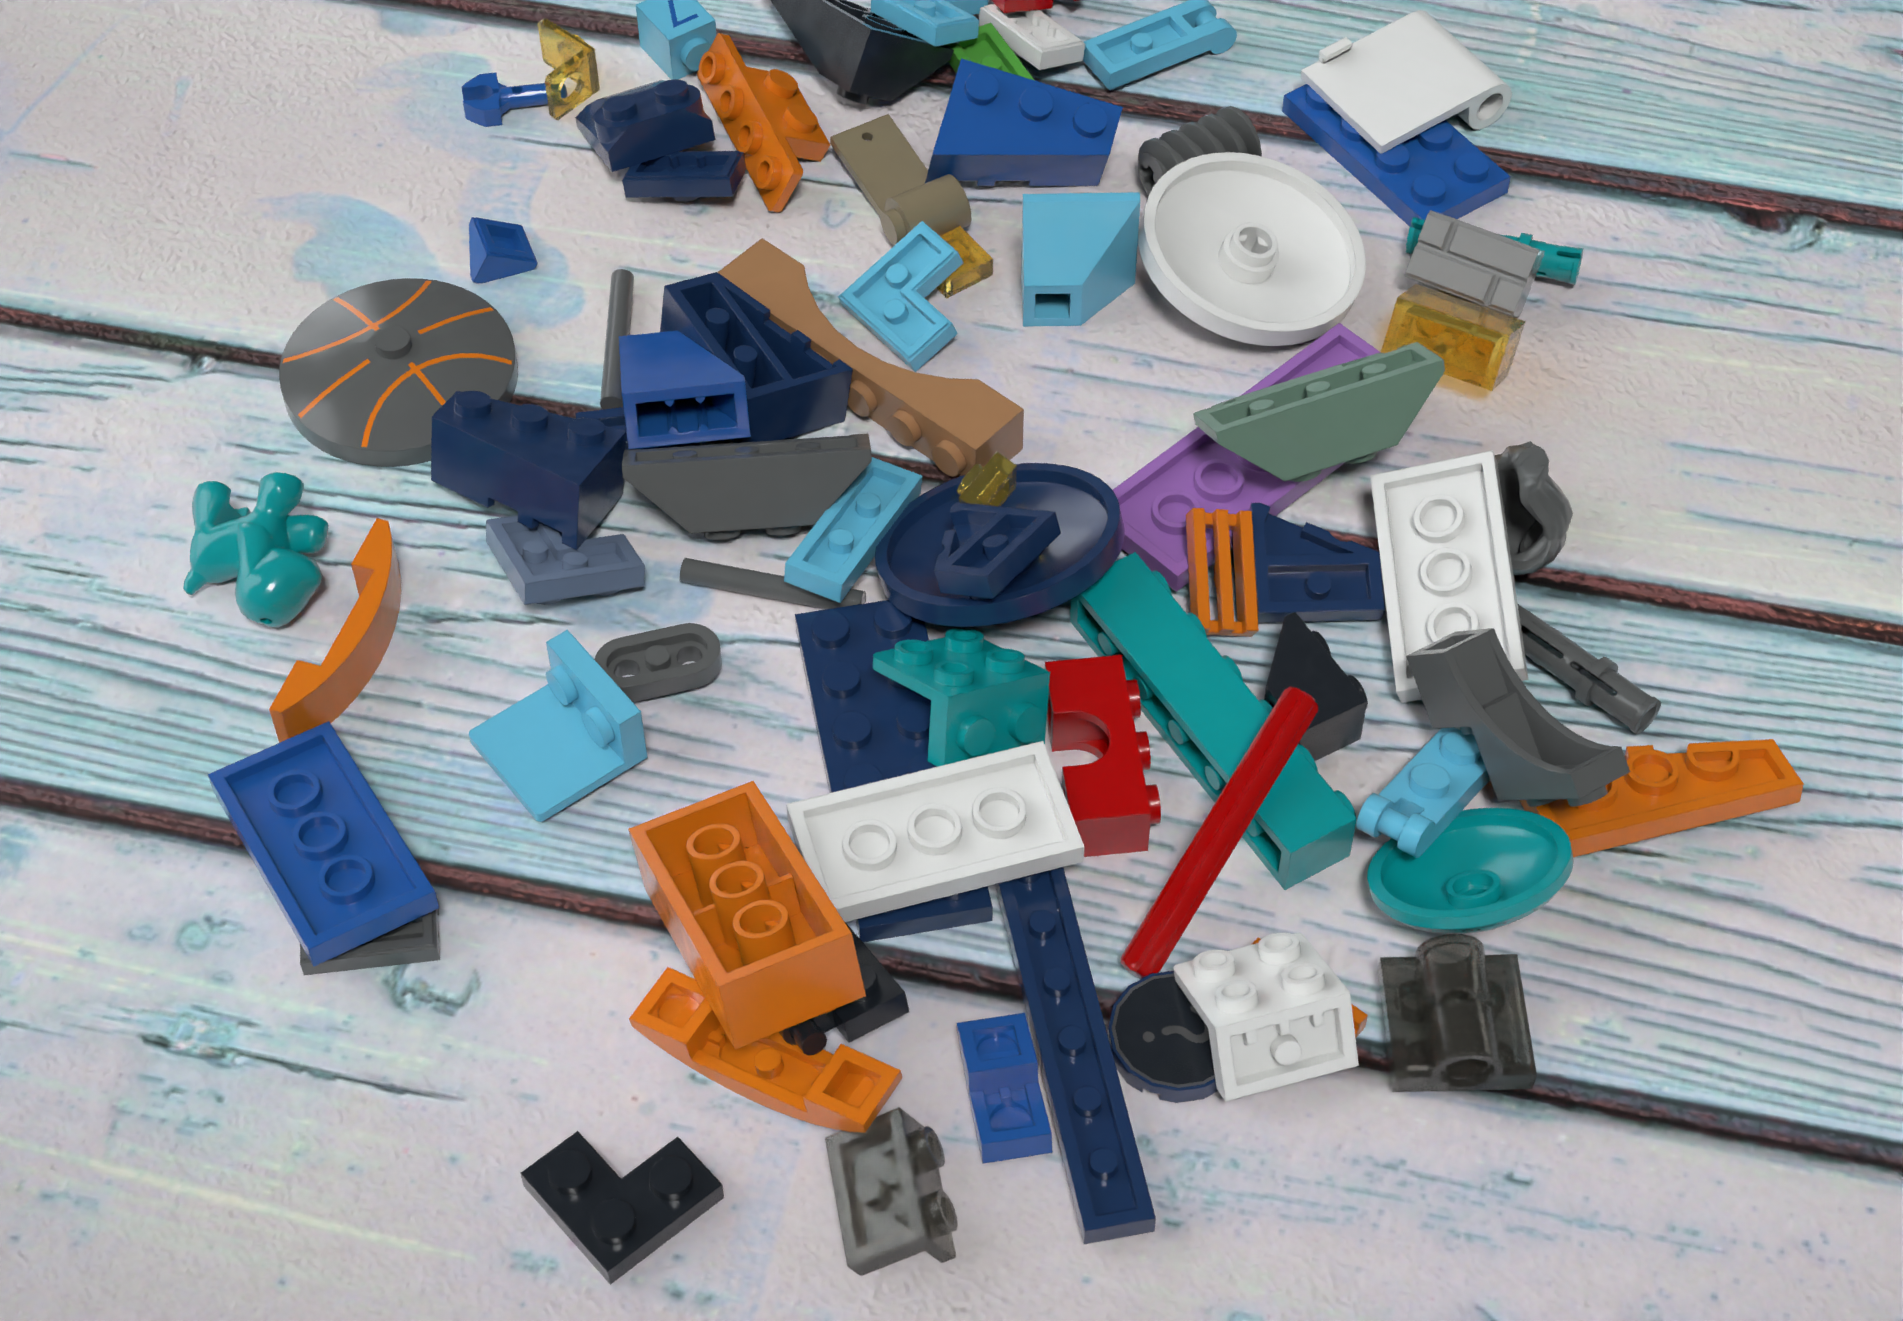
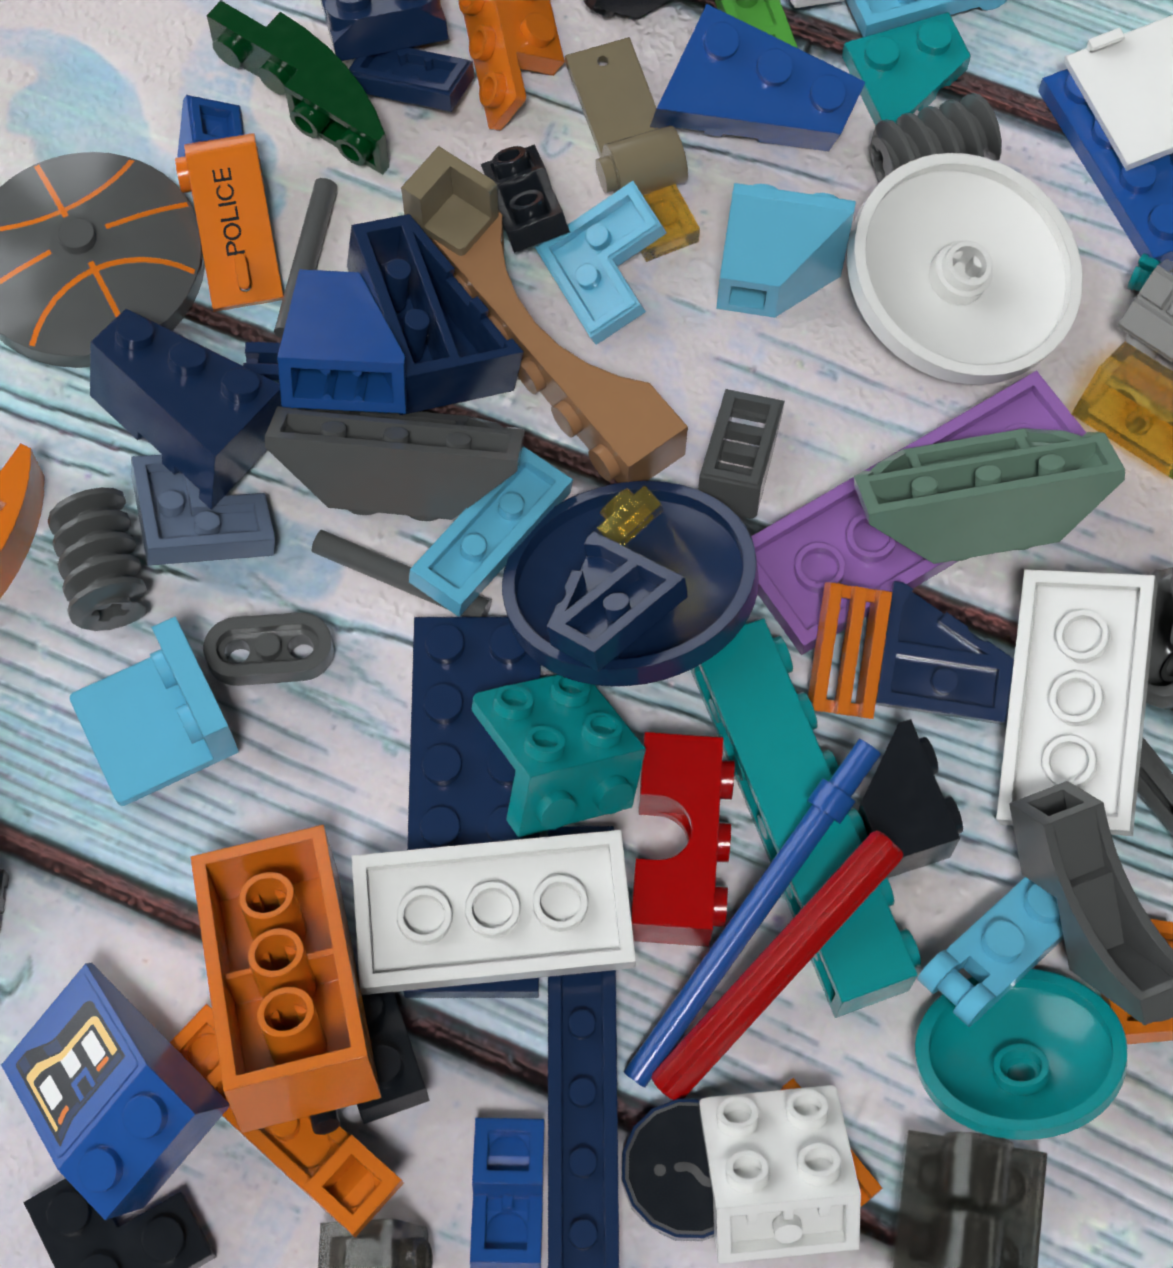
camera: 10 degrees right, 15 degrees up
none -> blue slope [1,963,230,1220]
none -> dark grey piece [48,487,147,631]
none -> orange door [175,133,284,312]
none -> dark green slope [207,0,389,175]
none -> dark tan panel [401,146,499,256]
none -> black slope [481,144,570,253]
none -> blue bar [623,738,881,1088]
none -> dark grey slope [698,389,785,519]
none -> teal wing [842,12,971,126]

